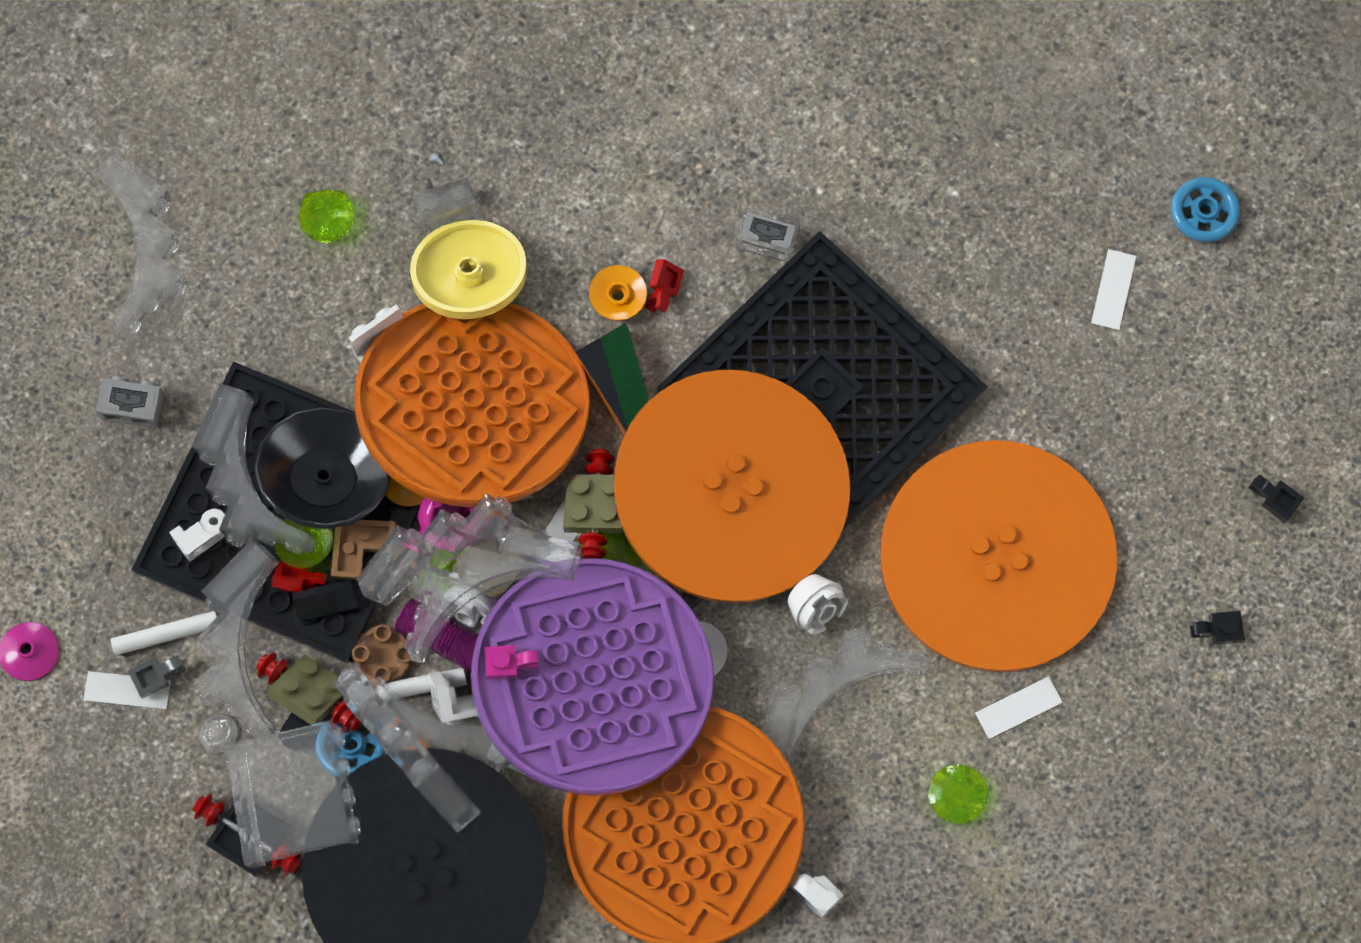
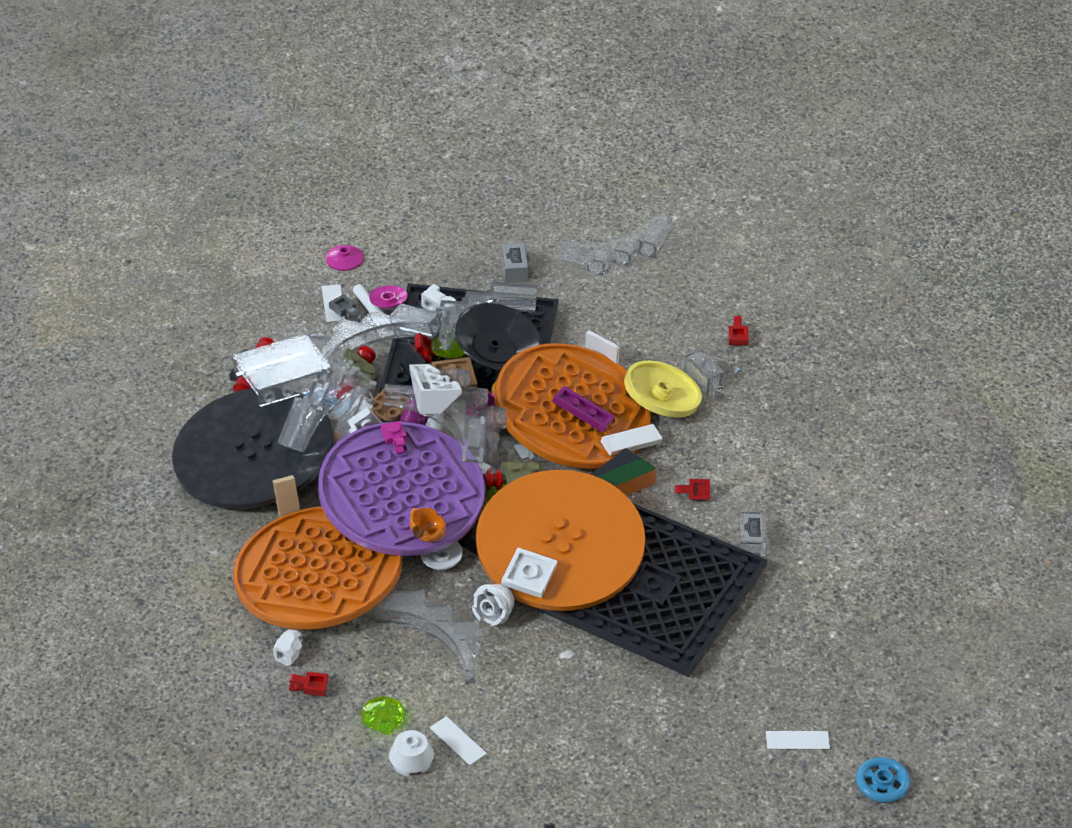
camera: 75 degrees right, 30 degrees down
clear neon green dish [298,189,355,243] -> none
light orange dish [589,265,647,321] -> none
orange plate [880,440,1117,672] -> none
none -> tan tile [272,475,300,518]
none -> red plate [289,671,329,696]
none -> dark pink dish [369,285,407,308]
none -> white cone [389,730,434,776]
none -> white wedge [409,364,462,416]
none -> orange hair [410,507,446,543]
none -> white plate [502,548,557,598]
none -> magenta plate [552,386,615,433]
none -> white tile [600,424,663,456]
none -> red plate [728,316,749,345]

